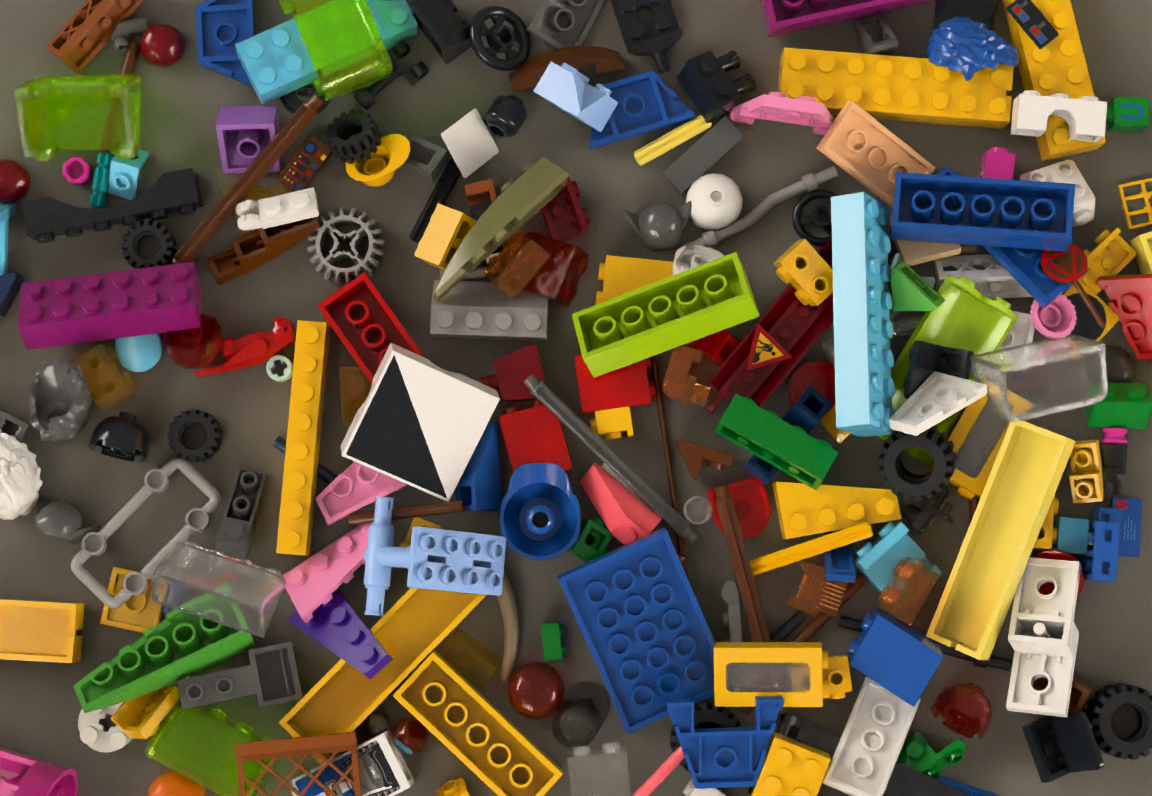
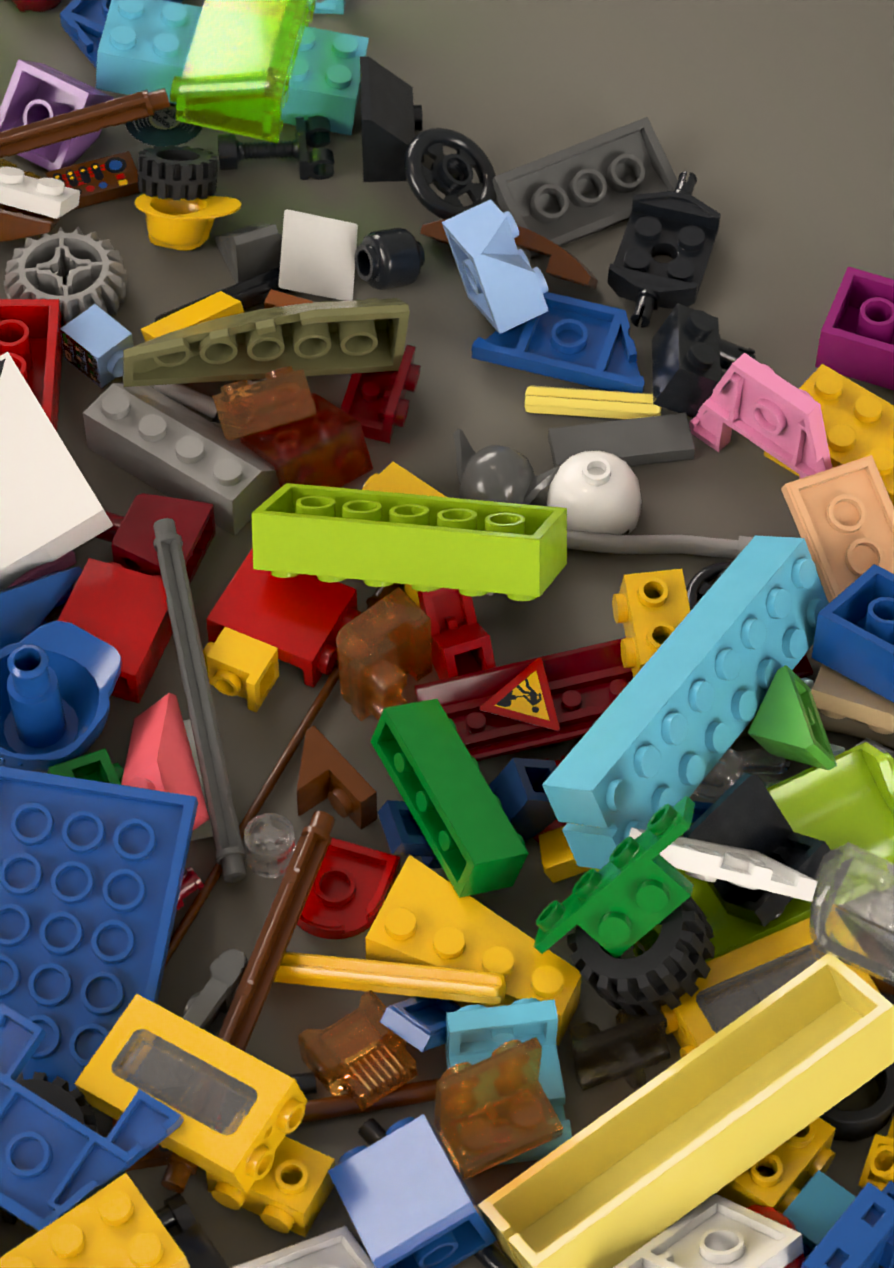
camera: 35 degrees right, 30 degrees down
none -> light blue brick [61,304,133,388]
none -> green bracket [533,796,695,958]

